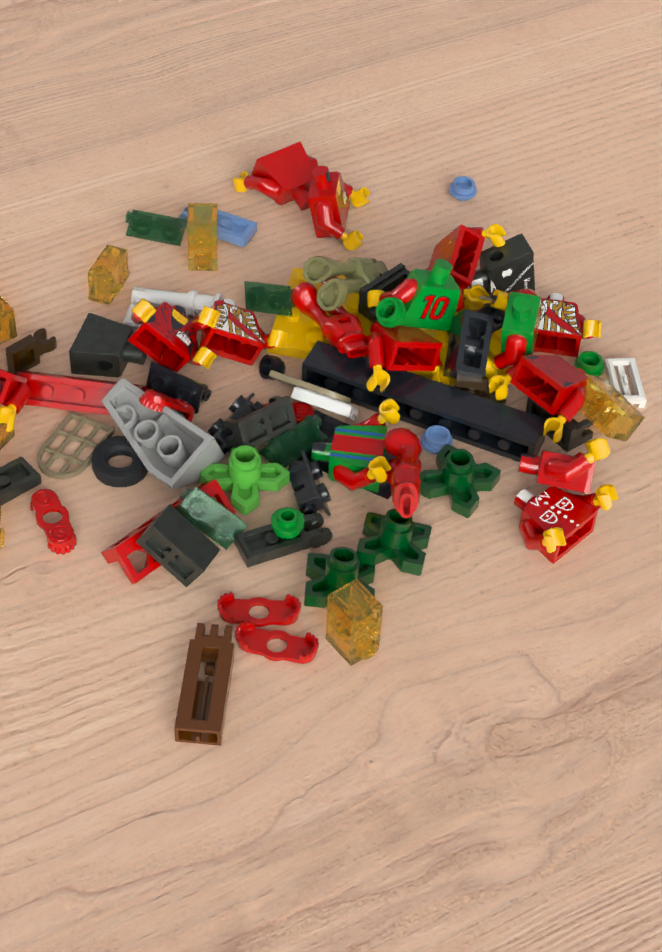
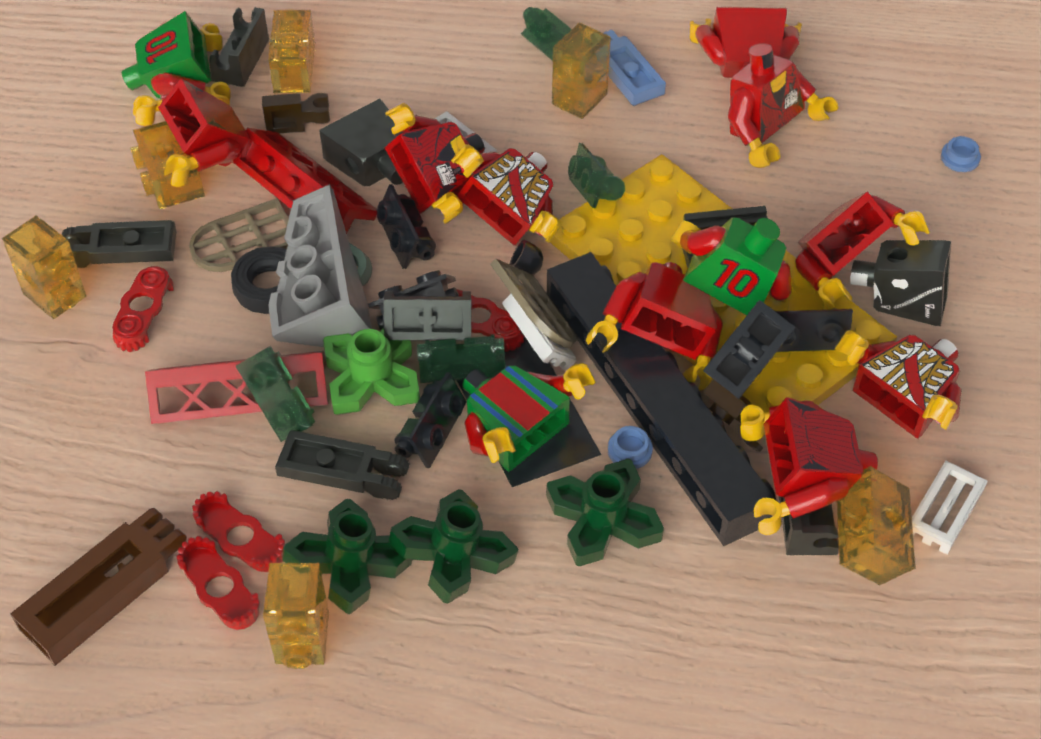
camera: 40 degrees right, 5 degrees up
clear yellow piece [88,244,130,305] -> none
white pin [131,286,223,317] -> none
pearl dark grey hinge [136,504,220,587] -> none
red piece [139,389,196,422] -> none
green plate [271,507,305,539] -> none
red piece [291,277,368,358] -> none
olive piece [303,256,388,311] -> none
green plate [376,297,406,328] -> none
red piece [384,427,422,518] -> none
torso [485,288,542,378] -> none
red torso [514,484,619,564] -> none
red torso [518,438,610,494] -> none
green plate [574,351,604,379] -> none

